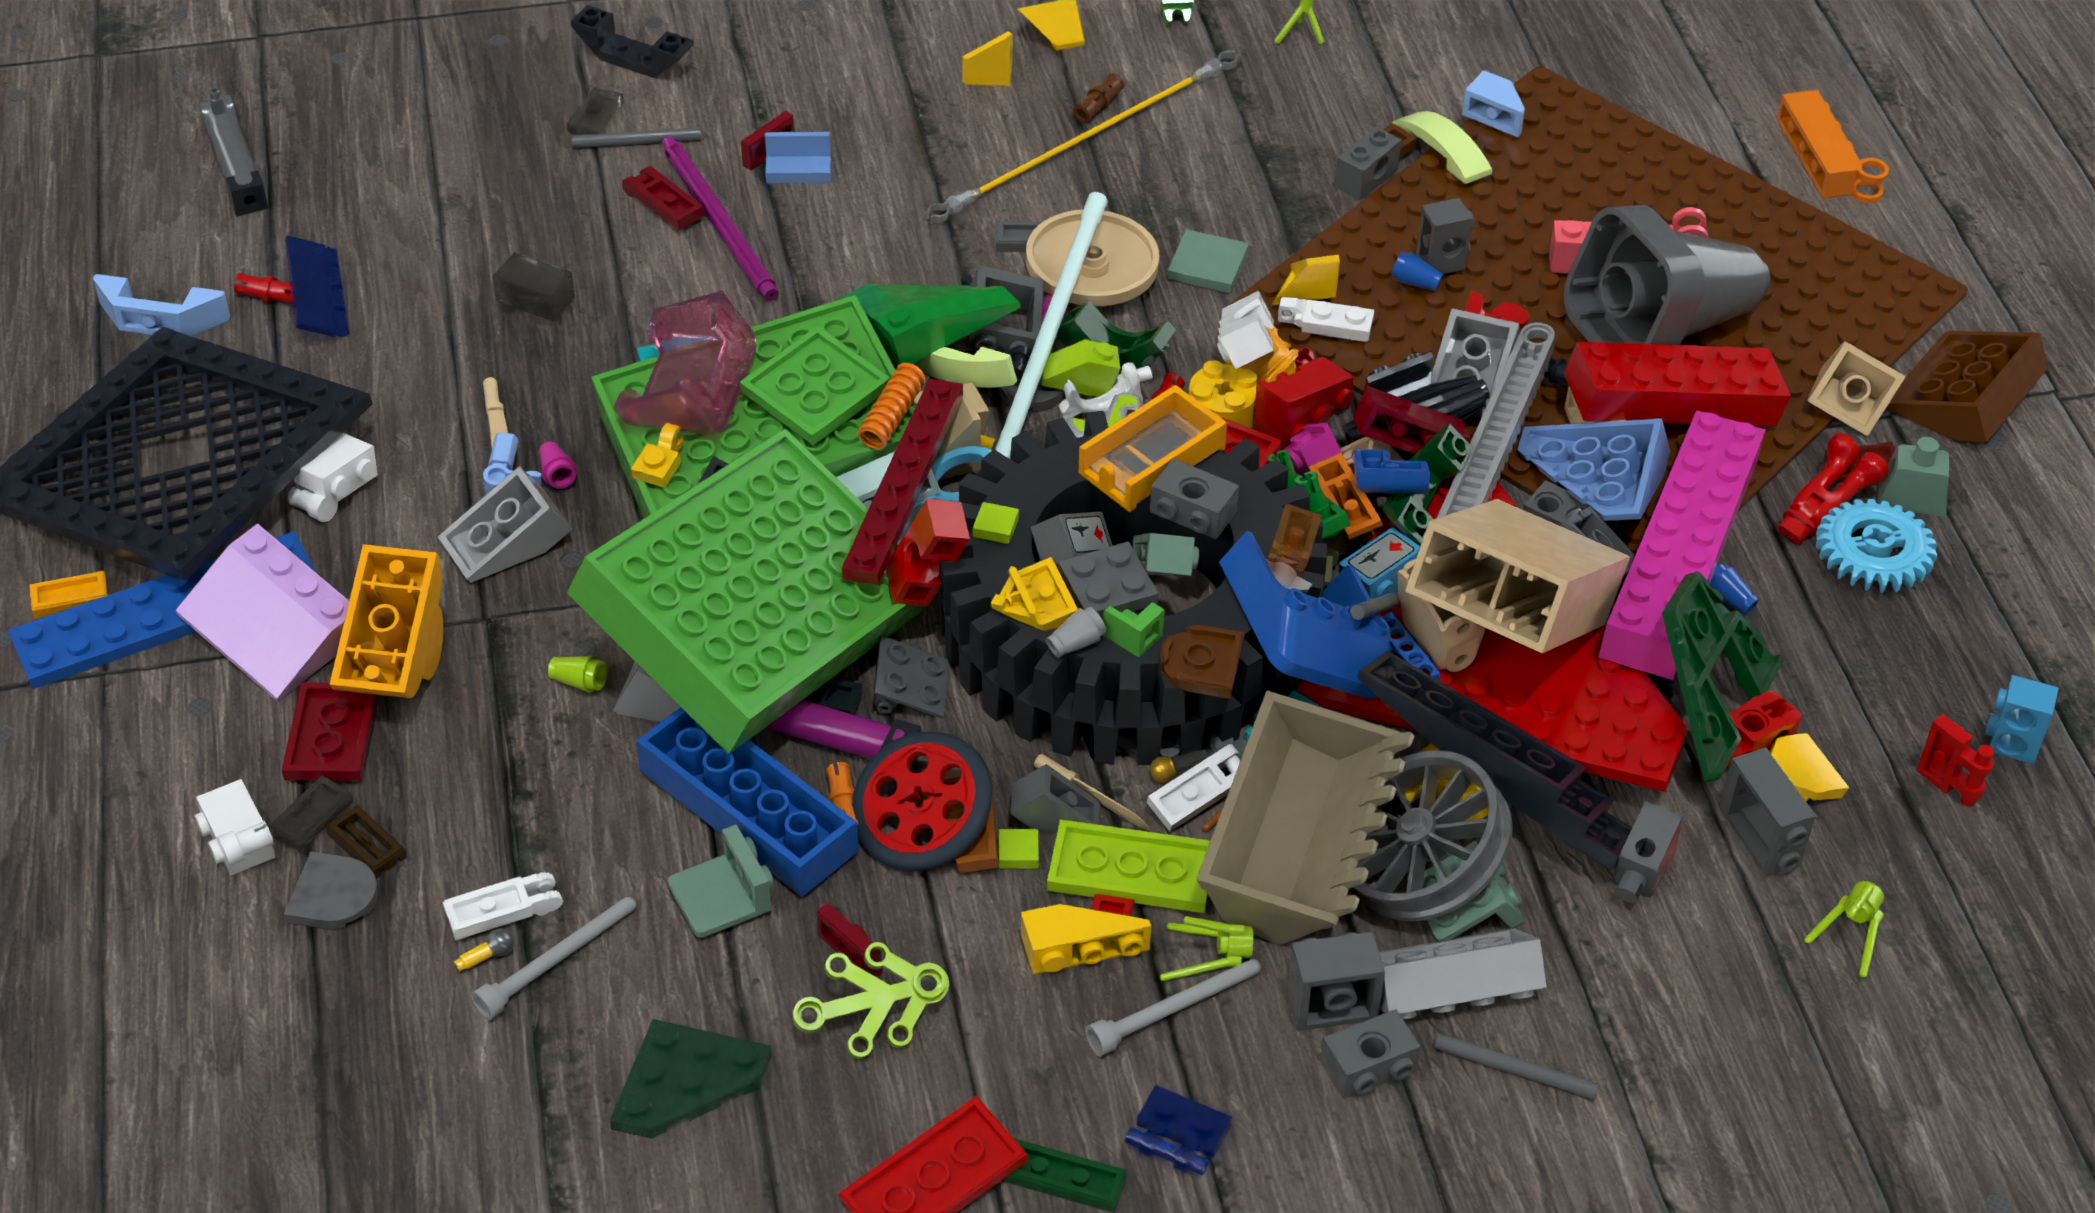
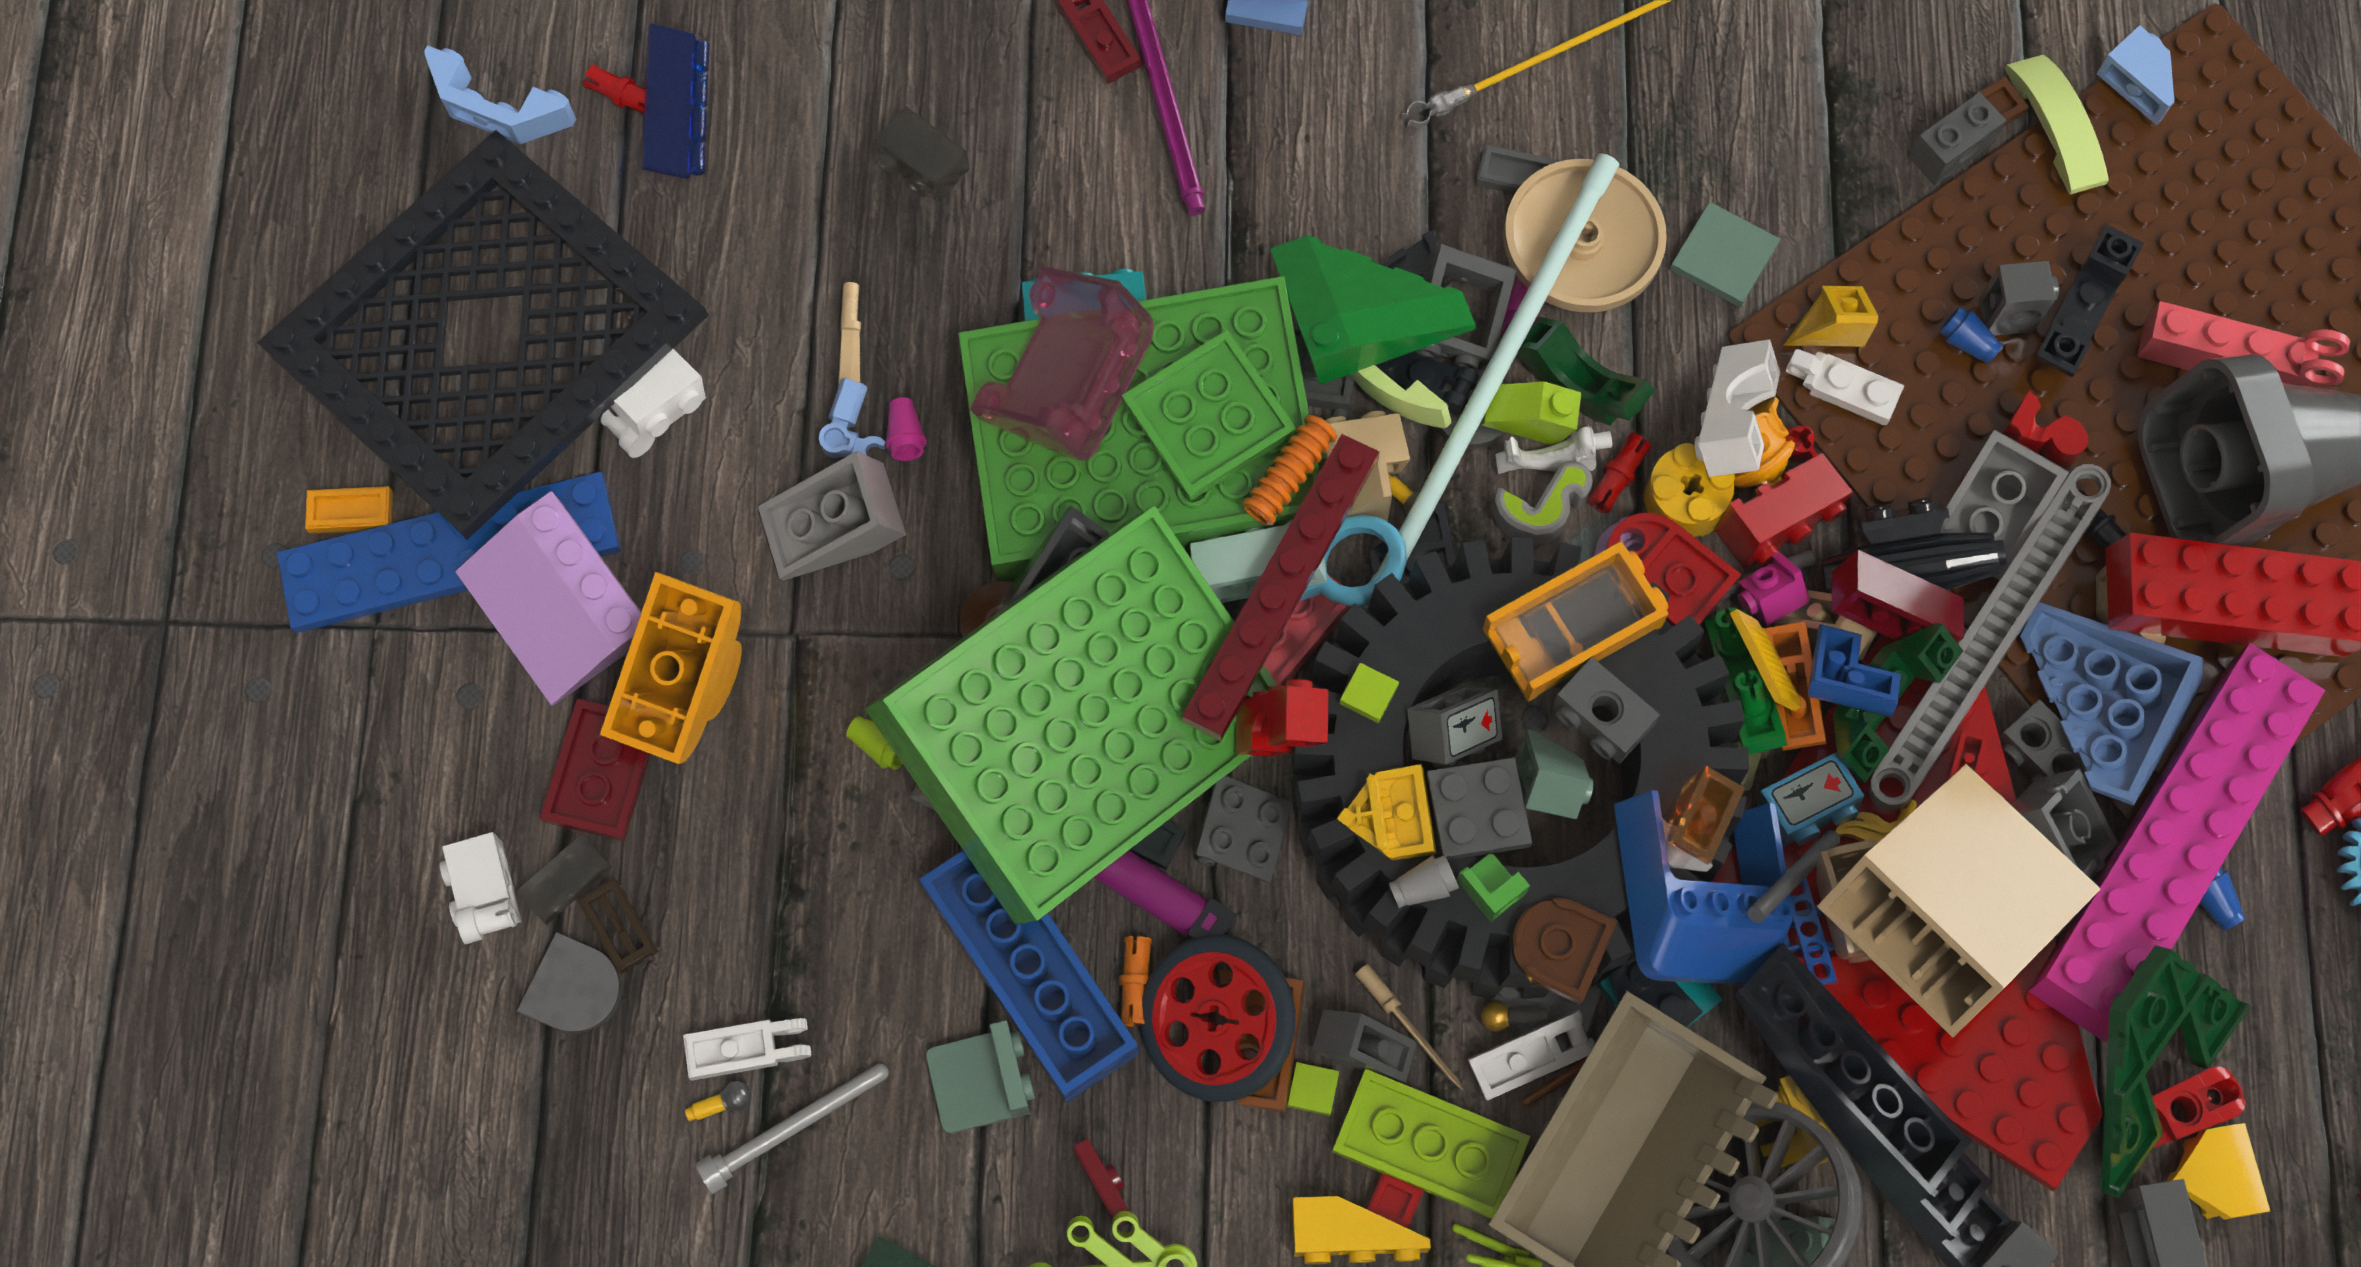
camera: 15 degrees right, 25 degrees up
yellow plate [631,423,684,488] -> none
none -> yellow window [1730,609,1802,711]
none -> black slope [2035,225,2144,377]

